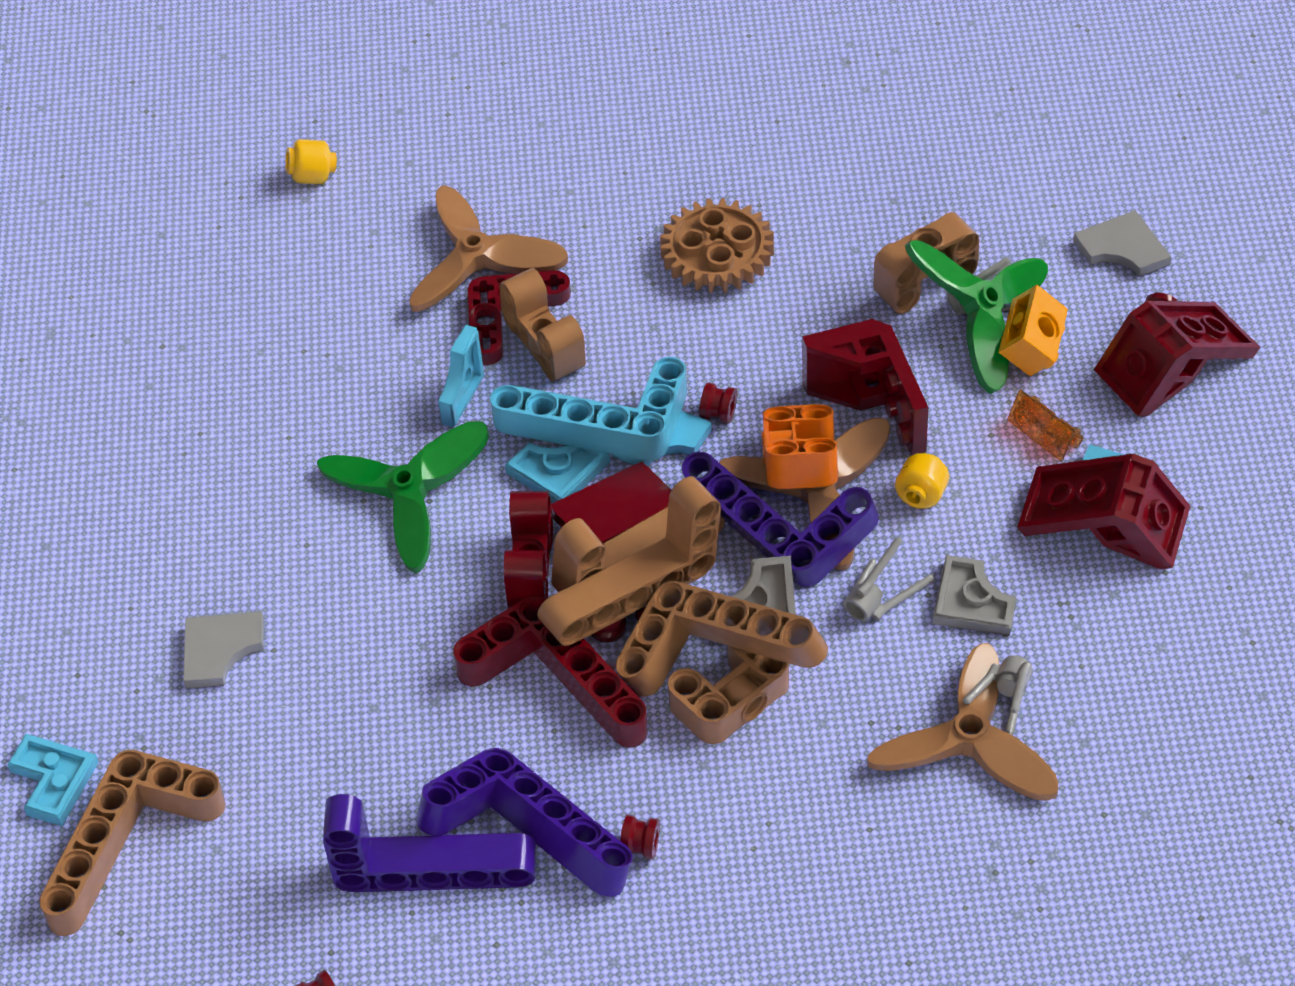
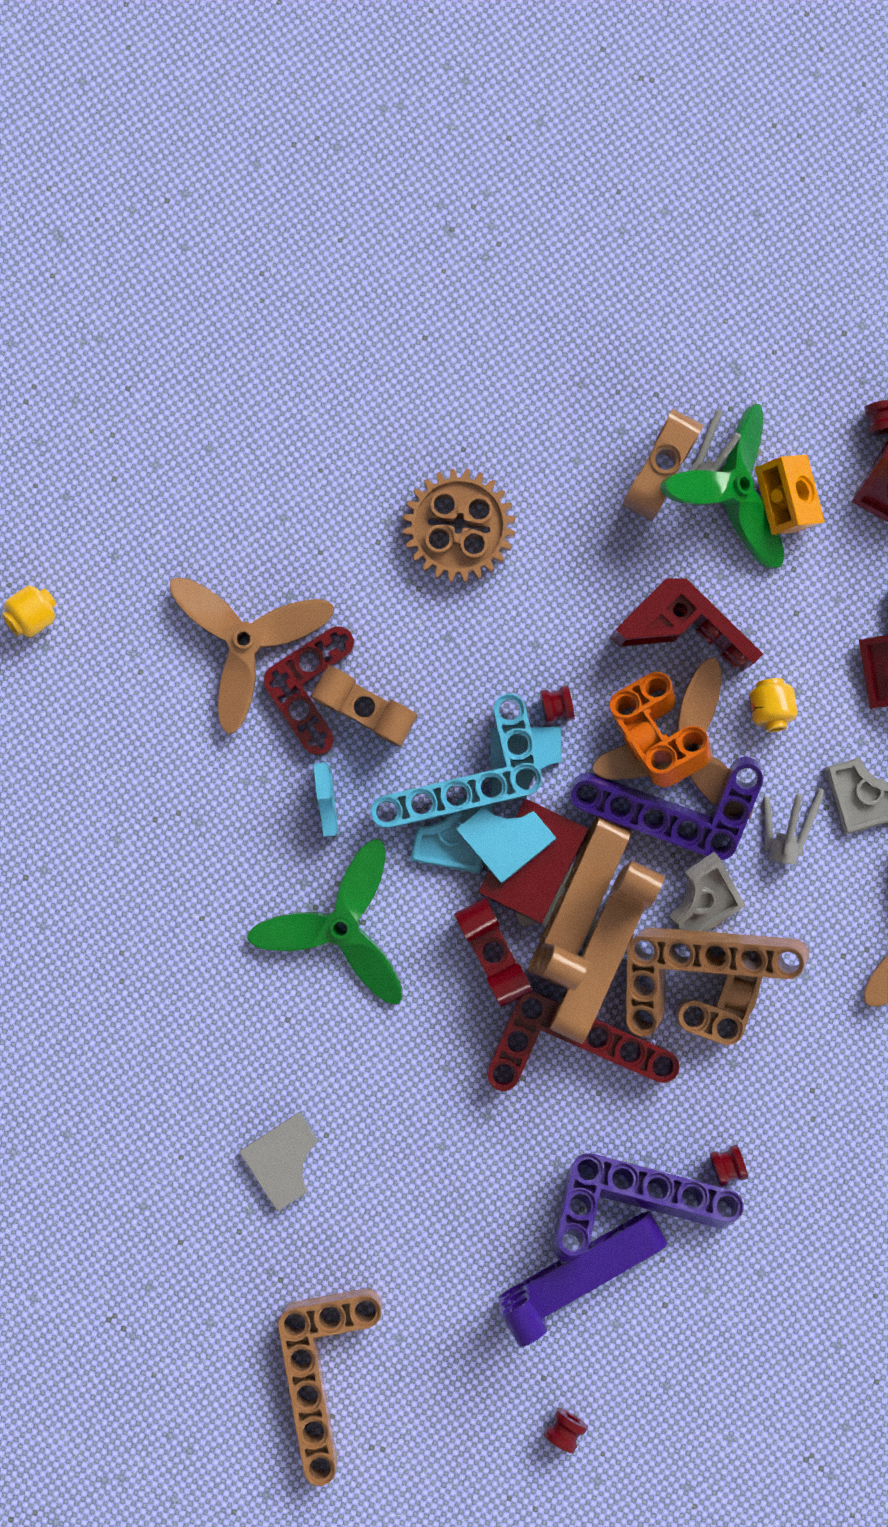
camera: 35 degrees left, 35 degrees up
medium azure tile [7,733,99,826] -> none
clear orange hinge [1007,390,1084,461] -> none
light grey tile [1073,210,1171,277] -> none
none -> medium azure tile [456,806,556,885]

